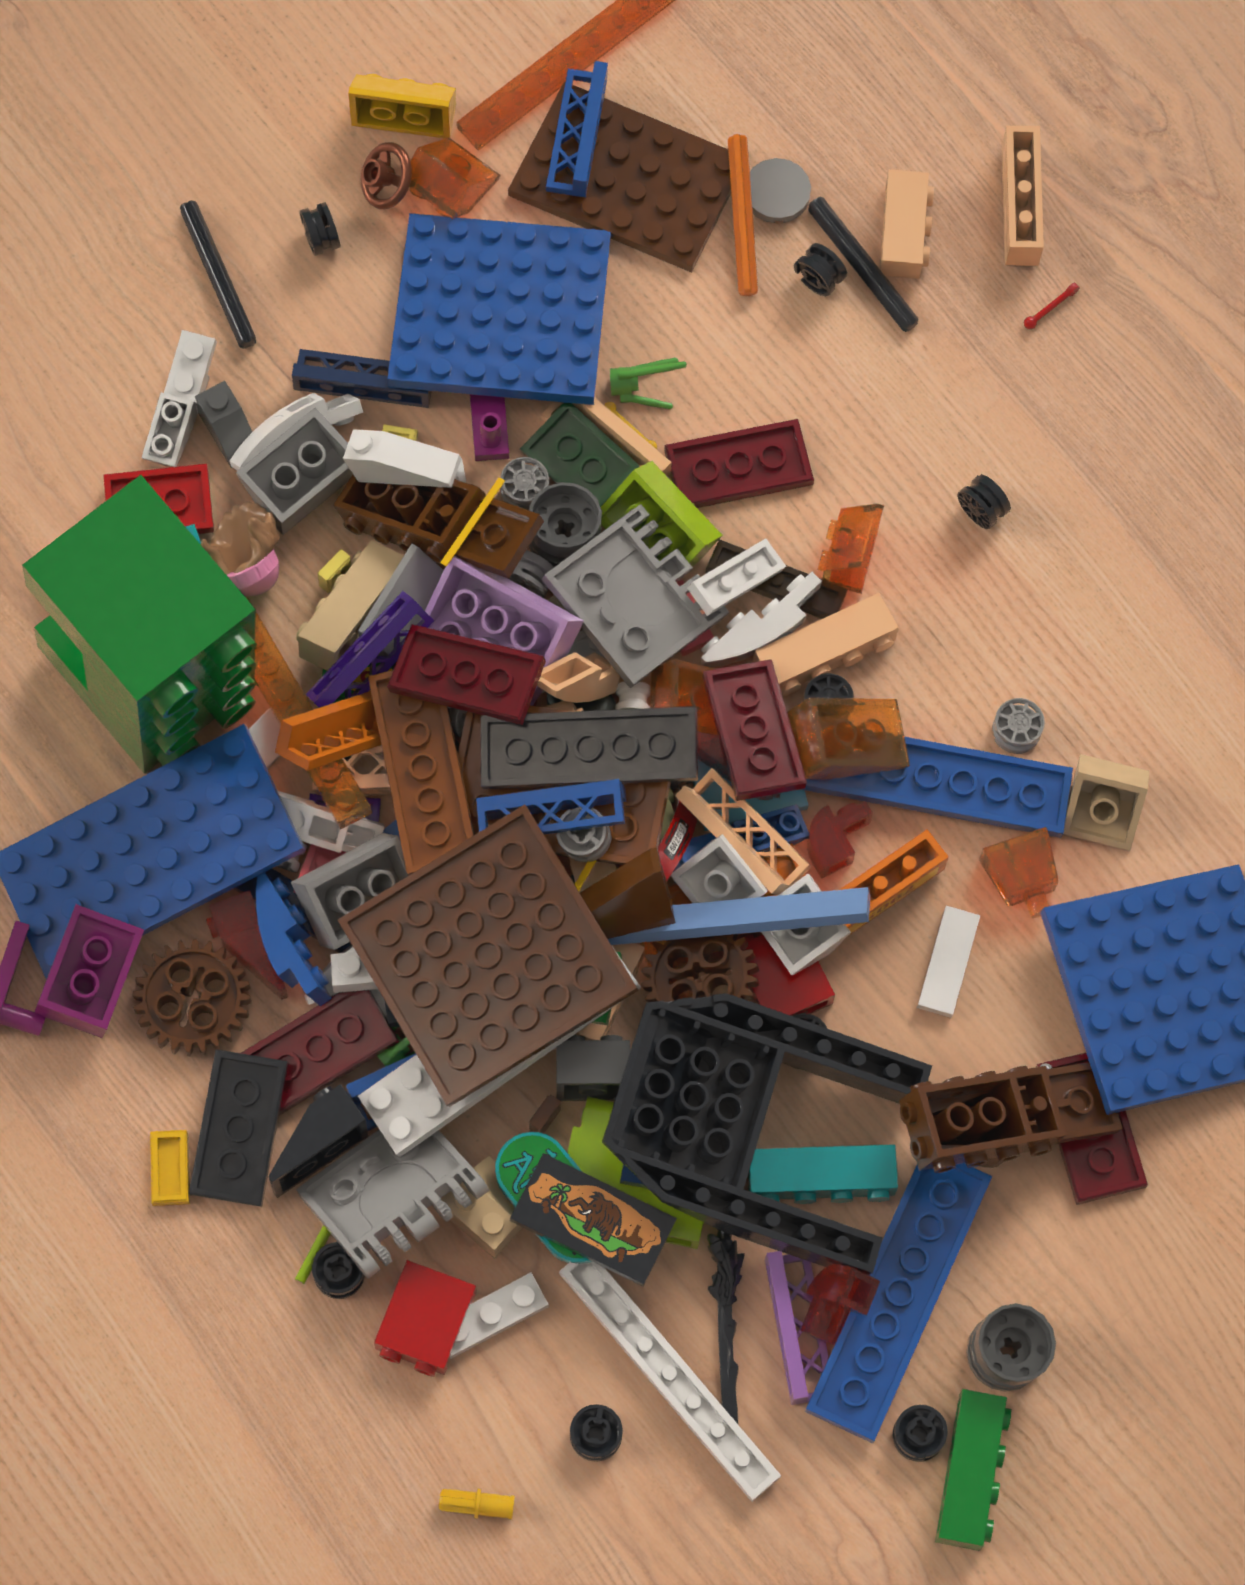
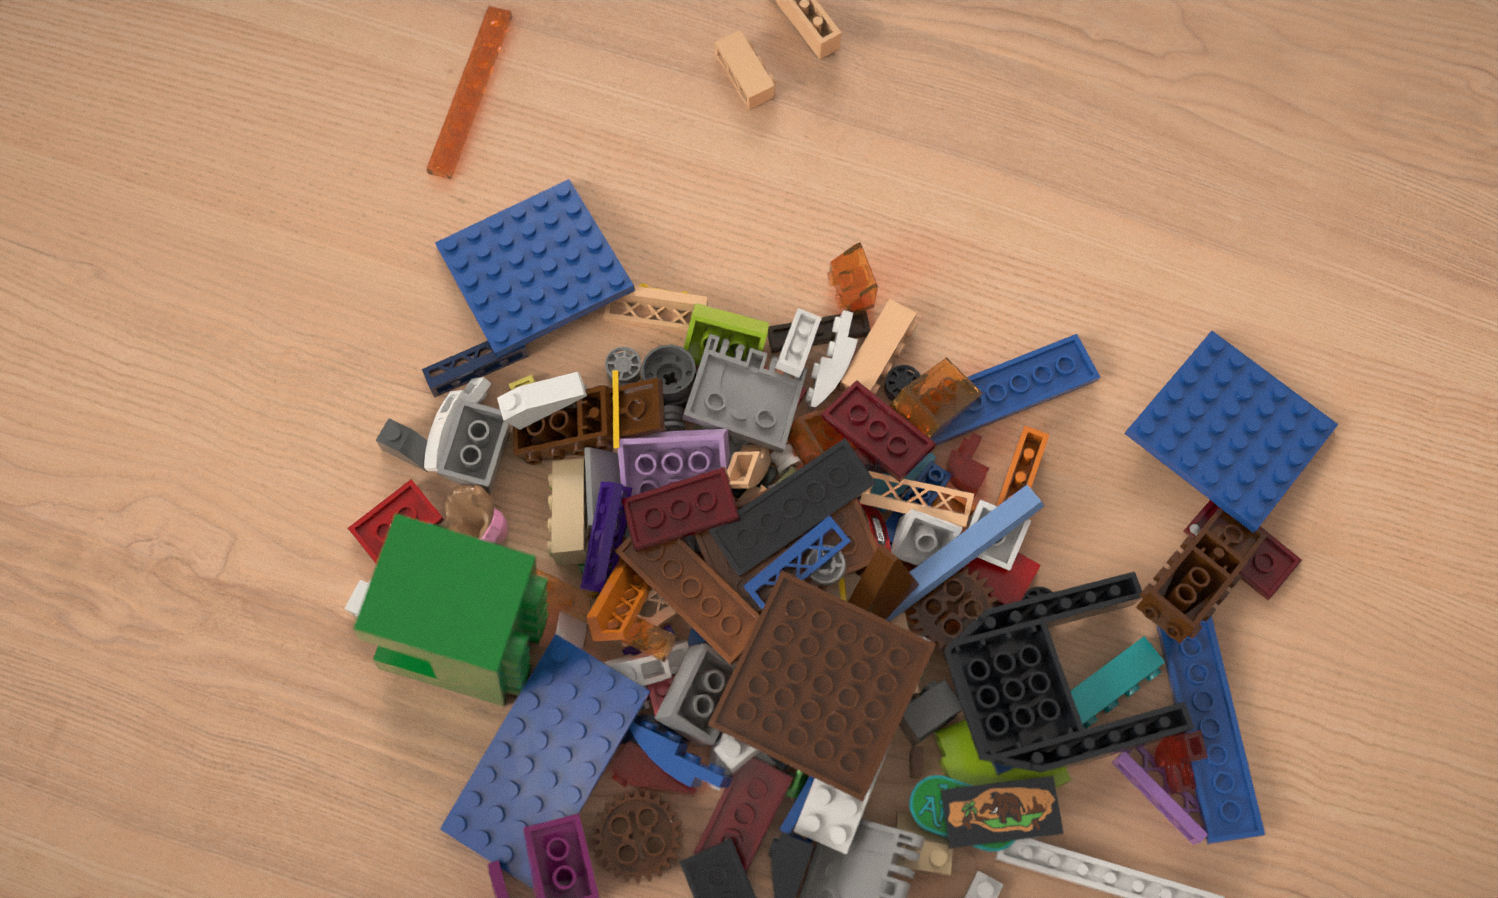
camera: 30 degrees left, 0 degrees up
white slope [142,330,217,467] -> none
black axle [180,200,256,349] -> none
black wheel [299,202,341,256] -> none
light yellow tile [318,549,351,593] -> none
yellow slope [348,74,456,139] -> none
copper piece [361,142,412,209] -> none
clear orange slope [409,137,501,219] -> none
magenta piece [470,394,509,461] -> none
reddish brown plate [508,81,731,273] -> none
dark green tile [520,403,640,507] -> none
blue fence [546,61,608,198] -> none
bright green plant [610,358,687,409] -> none
dark red tile [664,419,814,508] -> none
black sword [707,1229,745,1424] -> none
orange axle [728,134,758,296] -> none
light grey tile [750,158,811,223] -> none
black wheel [794,243,847,297] -> none
black axle [808,197,918,332] -> none
black wheel [892,1405,948,1462] -> none
white tile [917,906,980,1018] -> none
green brick [935,1389,1012,1551] -> none
black wheel [957,474,1011,529] -> none
dark grey wheel [966,1303,1056,1392] -> none
clear orange torso [979,827,1058,918] -> none
light grey wheel [992,698,1045,754] -> none
red hinge [1023,282,1080,330] -> none
tan slope [1063,754,1149,851] -> none

